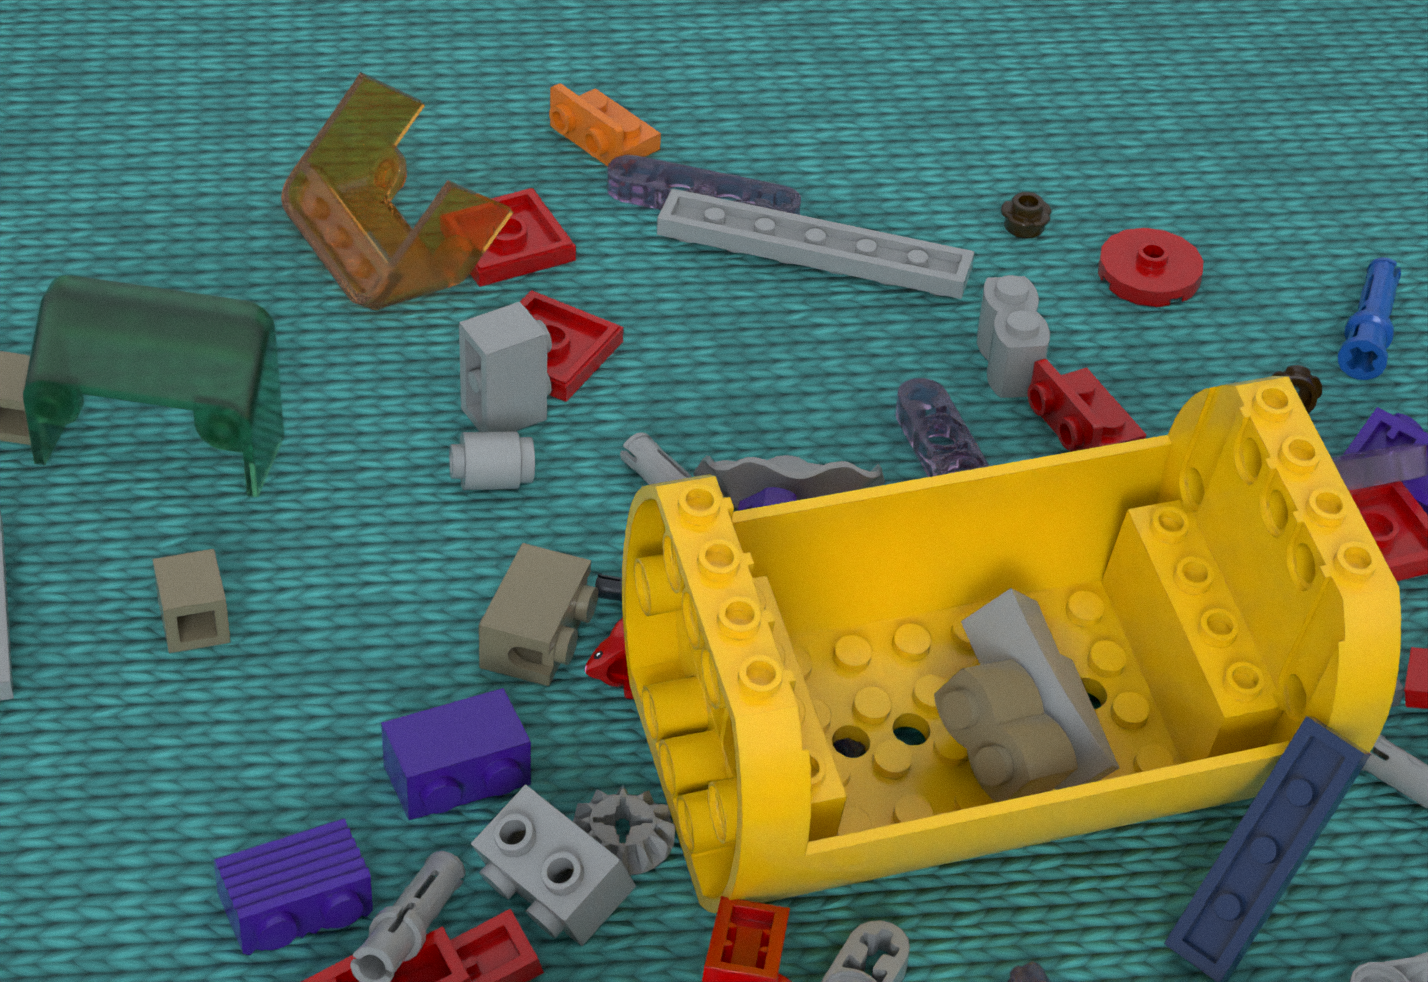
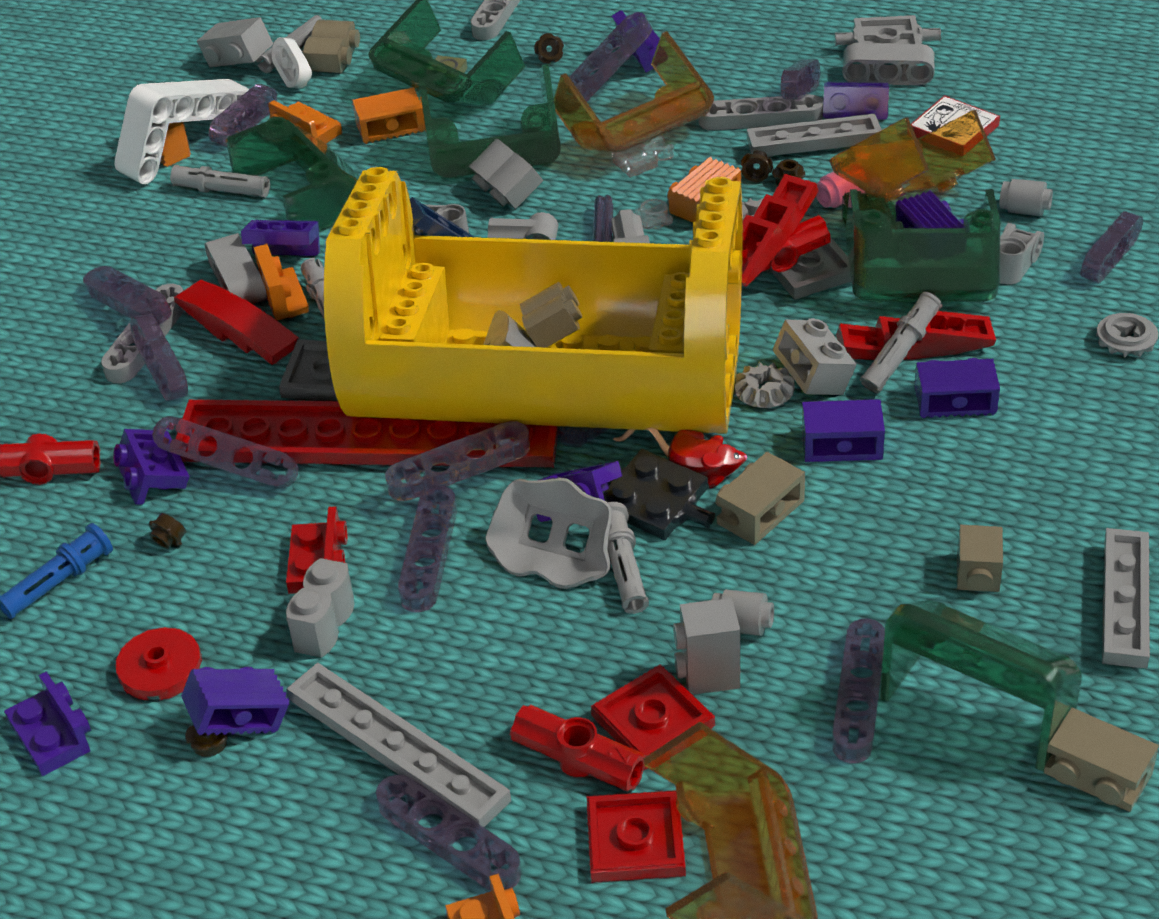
camera: 150 degrees left, 0 degrees up
none -> dark purple bracket [4,671,91,777]
none -> dark purple brick [181,667,289,735]
none -> red piece [510,704,647,792]
none -> beam [832,618,886,763]

